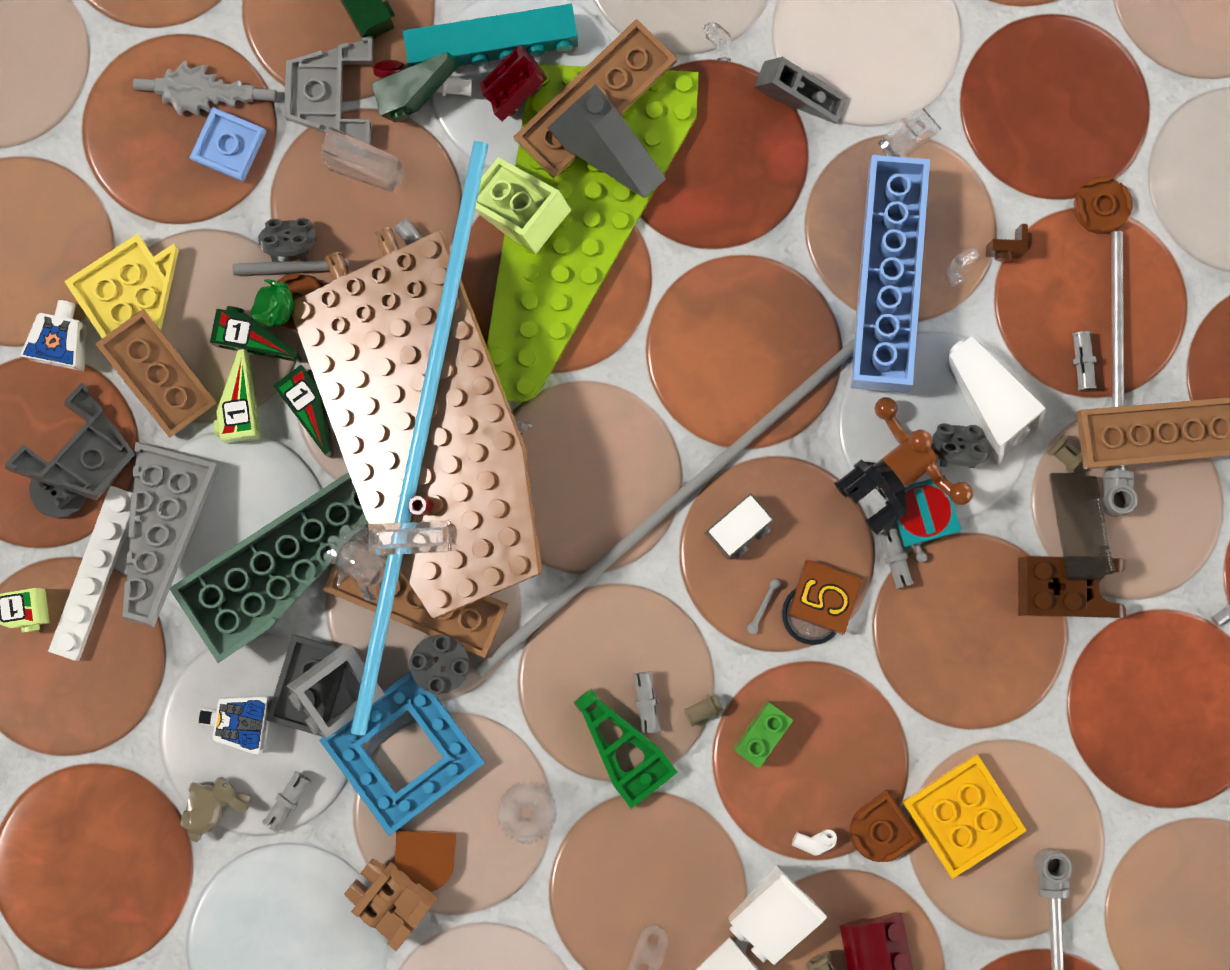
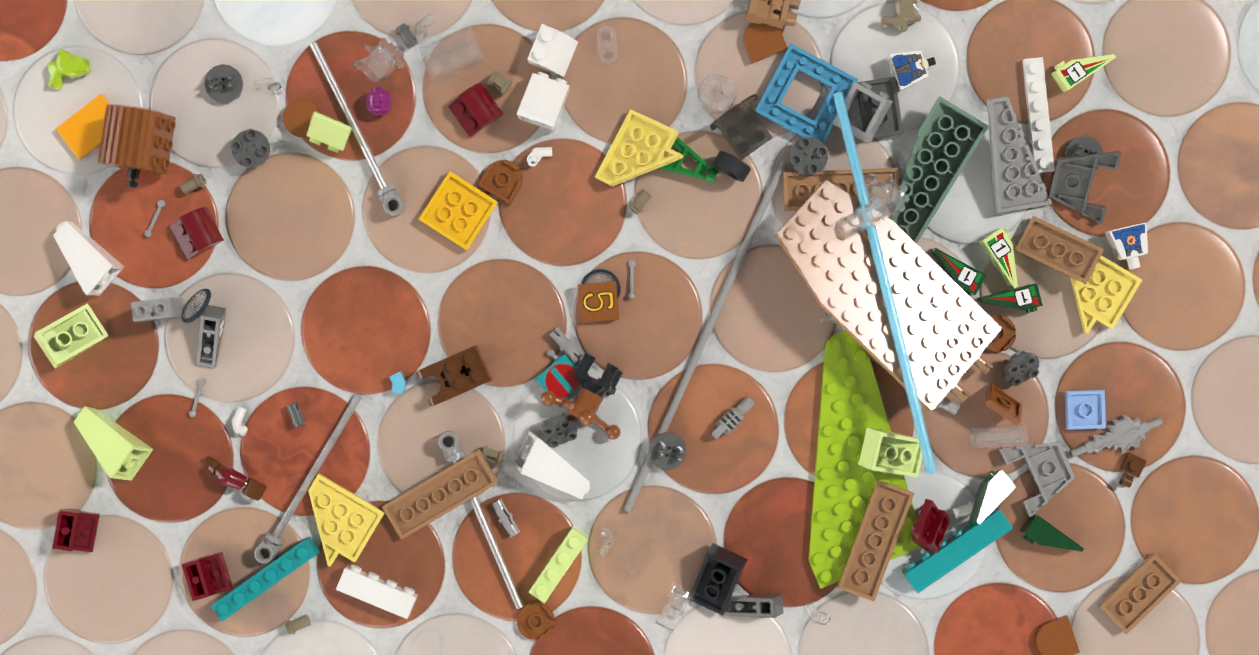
camera: 160 degrees right, 5 degrees up
light grey bar [232,259,349,275] -> none
green hair [250,279,294,328] -> none
light grey pin [262,771,311,832] -> none
dark red piece [373,60,406,78] -> none
dark red piece [409,496,433,515] -> none
dark grey wedge [547,84,666,198] -> none
light grey pin [633,671,661,733] -> none
white brick [705,493,774,559] -> none
bright green brick [732,701,793,769] -> none
light blue brick [850,155,930,393] -> none
reddish brown bracket [986,224,1032,262] -> none
clear smoke windscreen [1049,472,1115,580] -> none
none -> medium azure piece [389,371,407,394]
none -> yellowish green brick [529,526,589,603]
none -> light yellow wing [595,109,683,187]
none -> dark grey plate [649,432,686,470]
none -> black slope [689,543,748,616]
none -> clear smoke piece [709,94,773,160]
none -> light grey hinge [711,396,755,439]
none -> black tyre [712,151,751,182]
none -> dark orange tile [985,384,1022,426]
none -> reddish brown plate [1119,452,1147,488]

